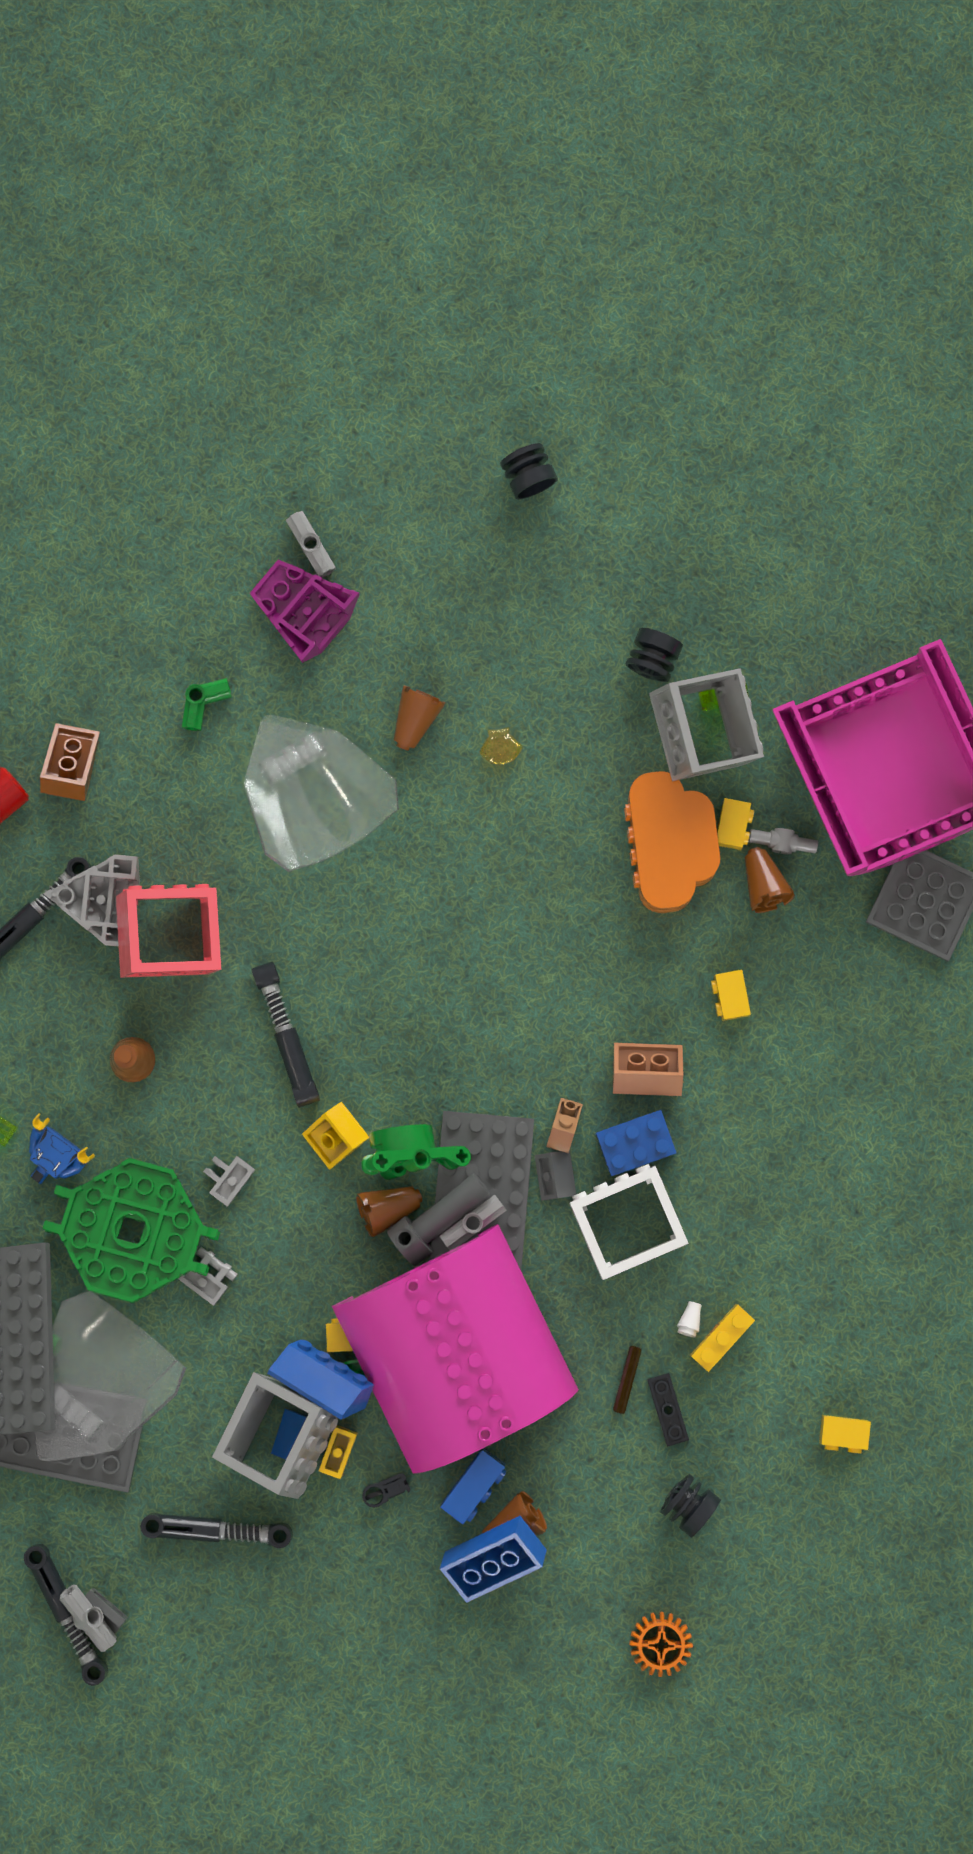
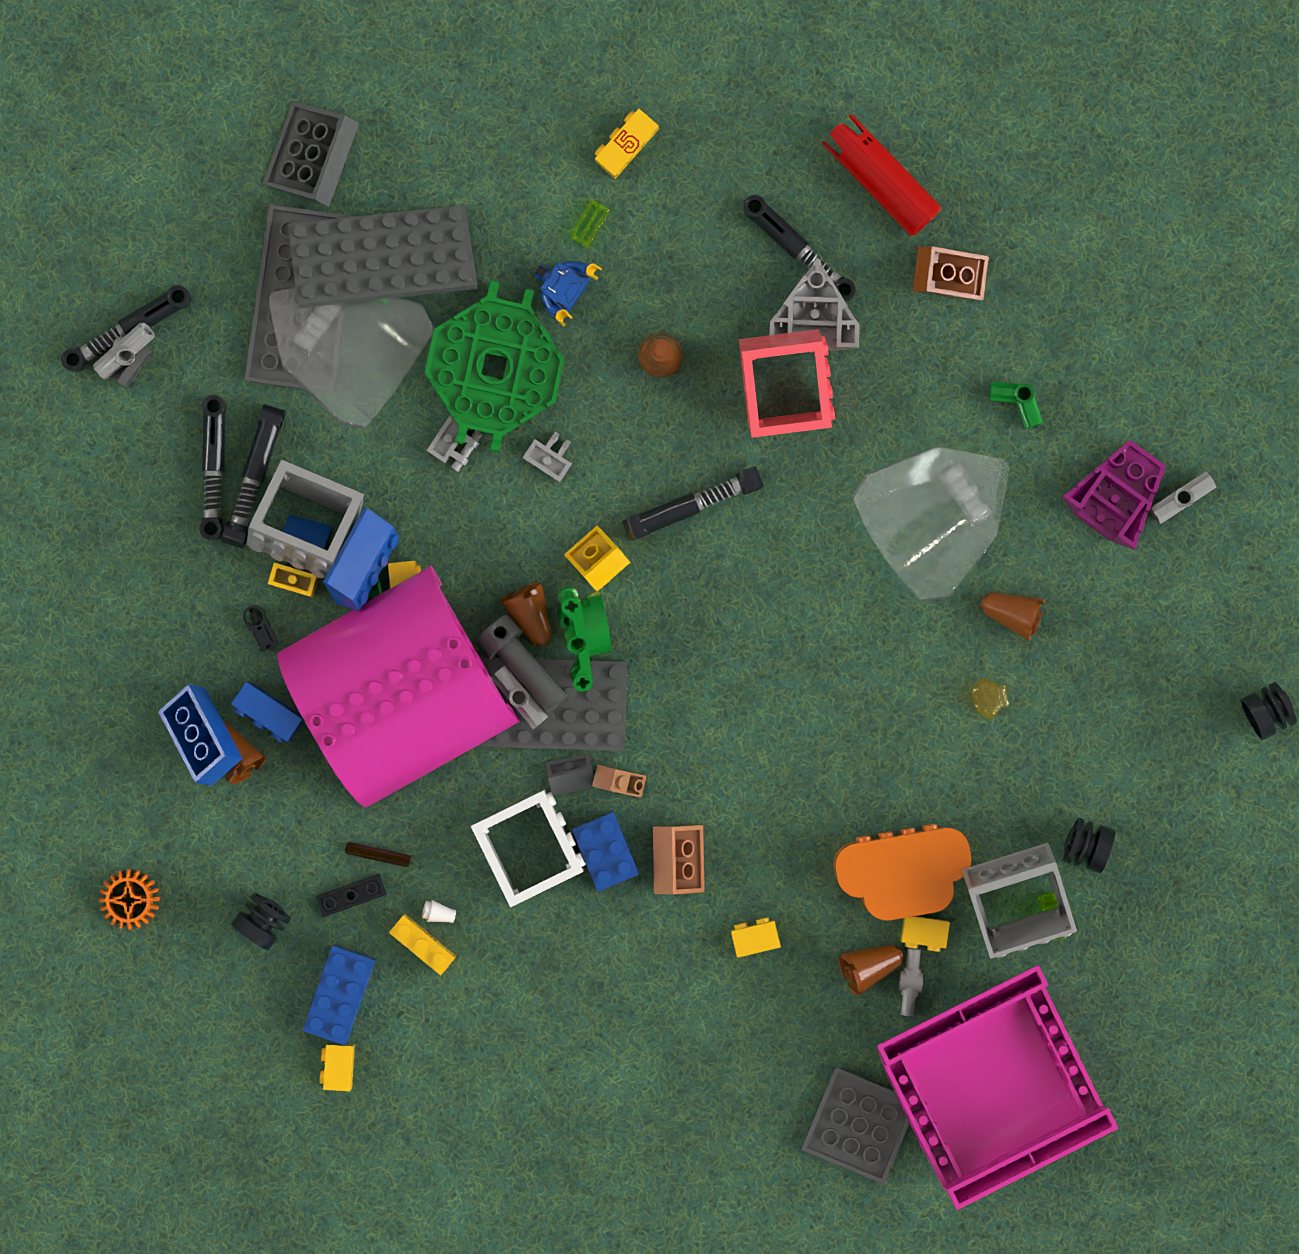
camera: 80 degrees right, 5 degrees up
none -> black piece [221,404,286,549]
none -> blue brick [303,944,376,1046]

